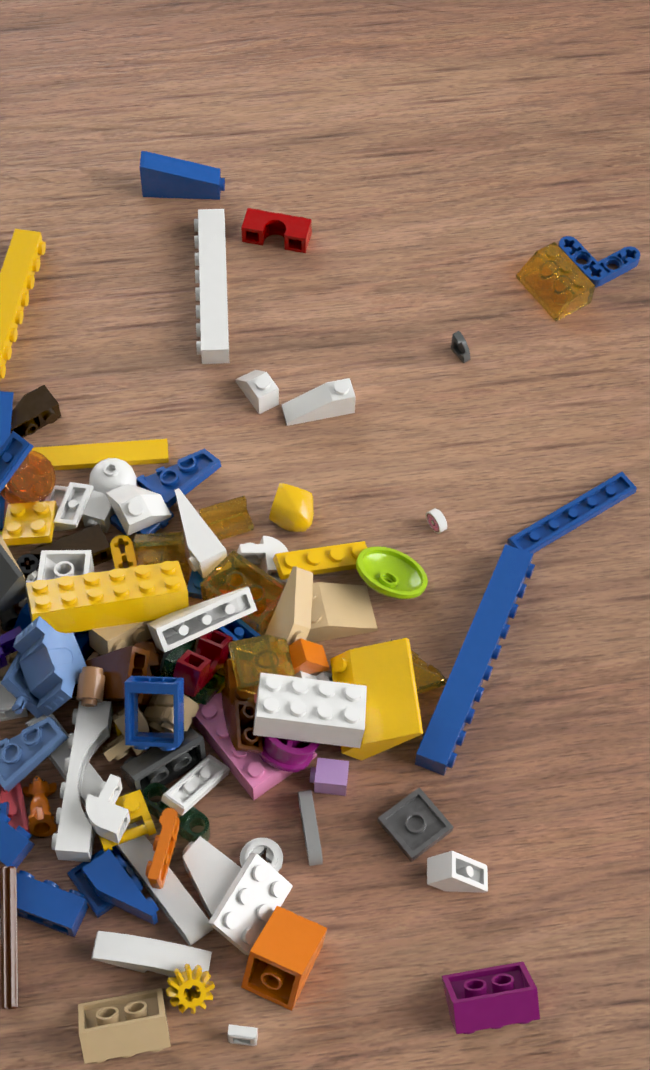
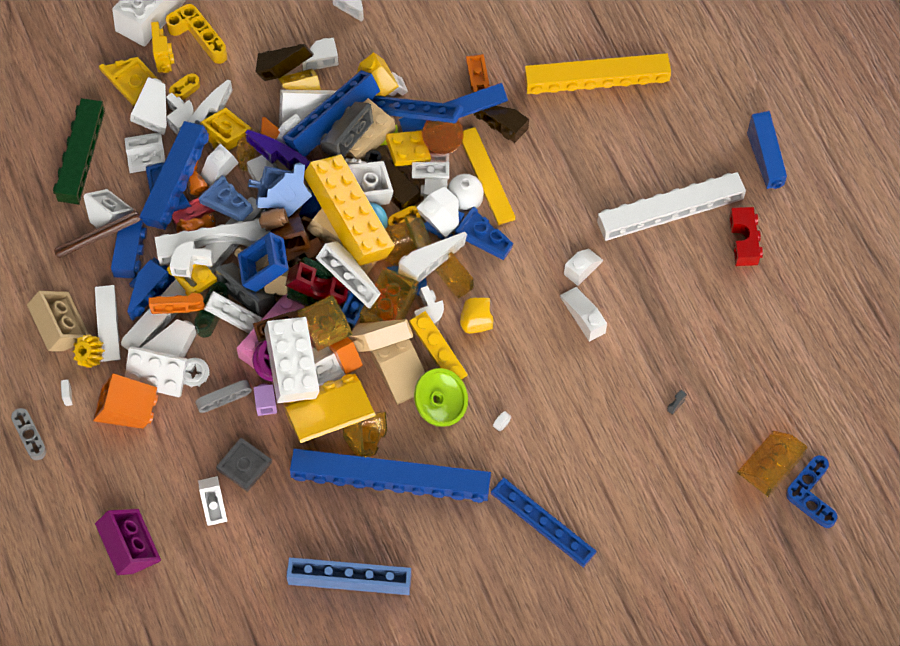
camera: 75 degrees right, 5 degrees up
none -> medium blue brick [287,557,412,595]

